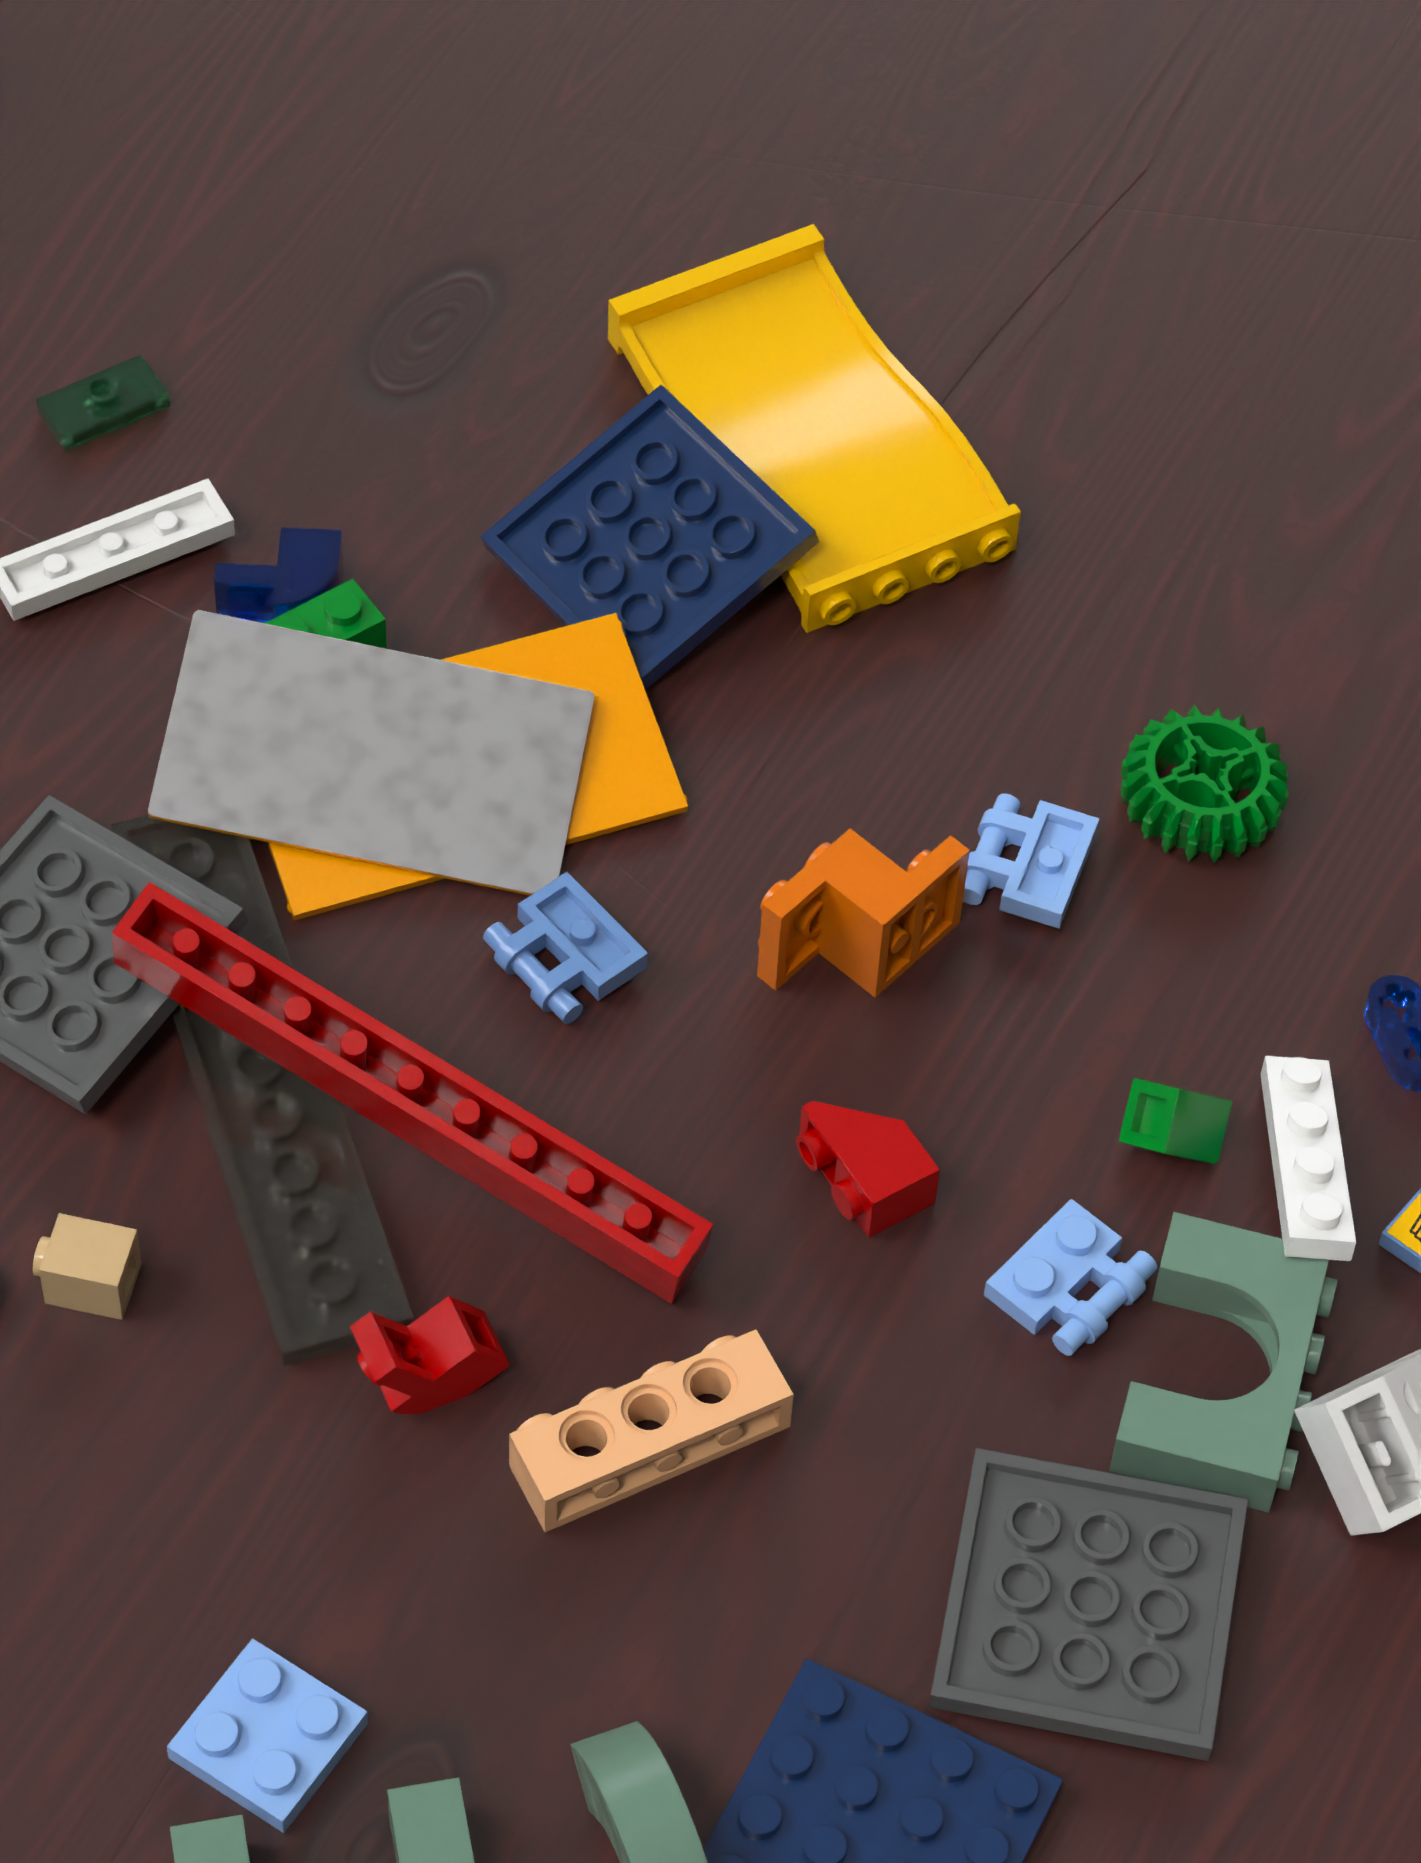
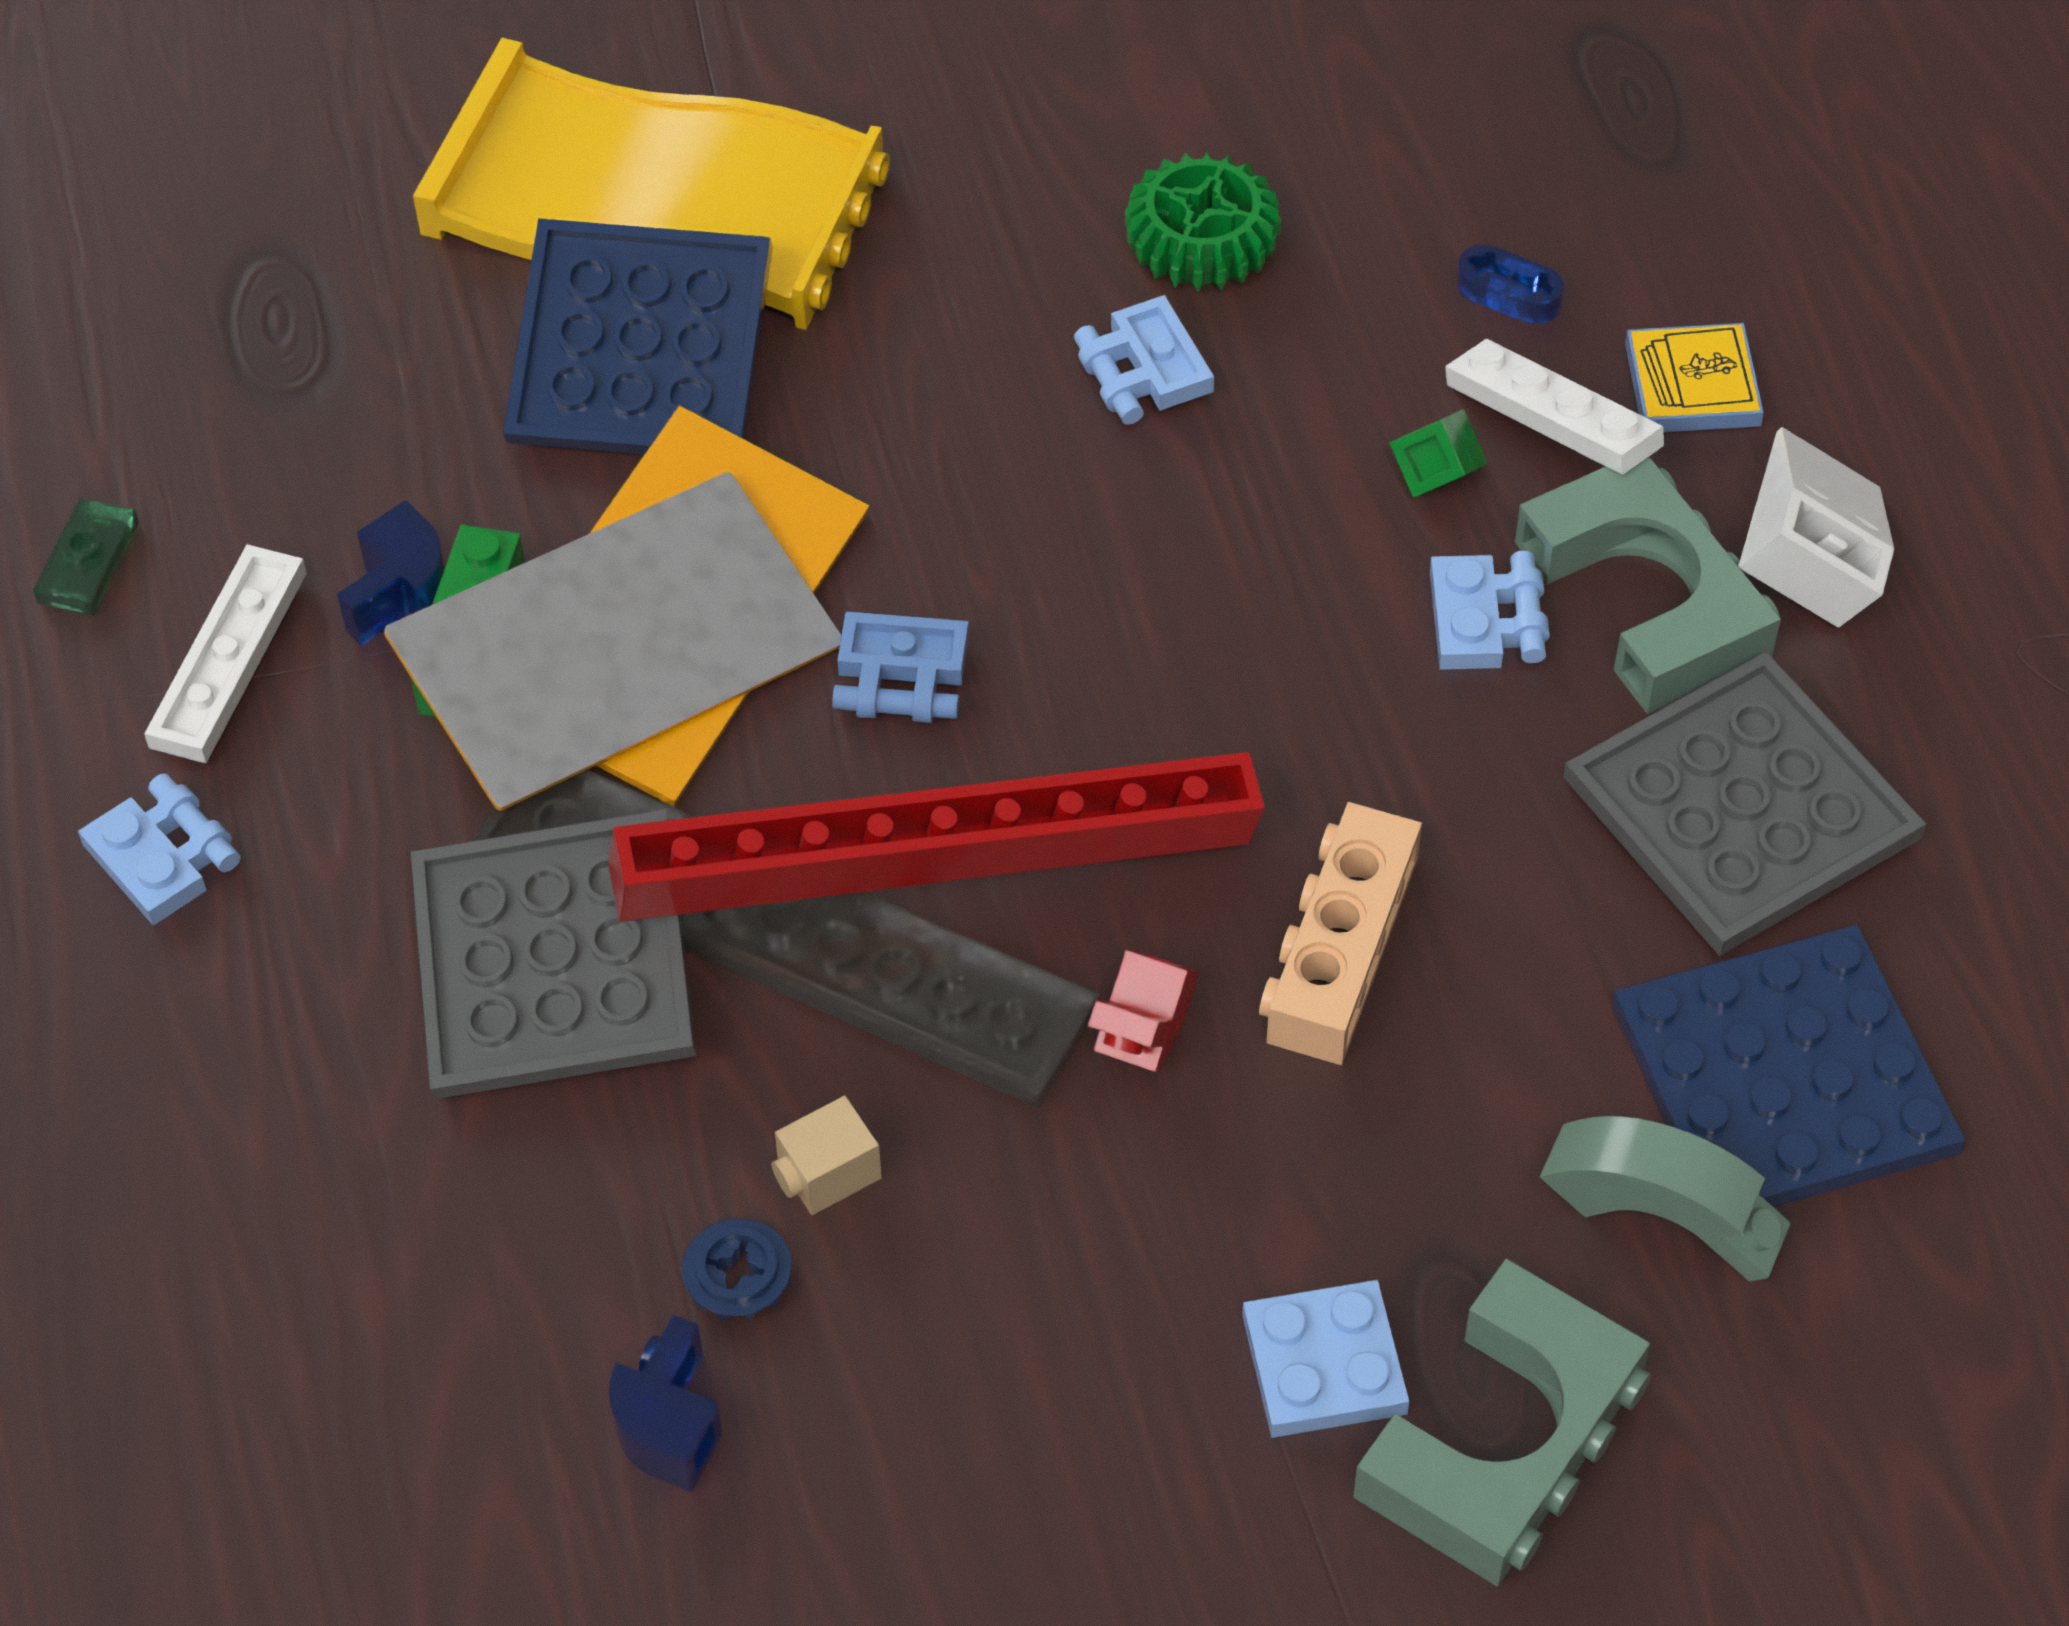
camera: 40 degrees left, 0 degrees up
orange bracket [757,828,970,998] -> none
red slope [796,1101,940,1238] -> none

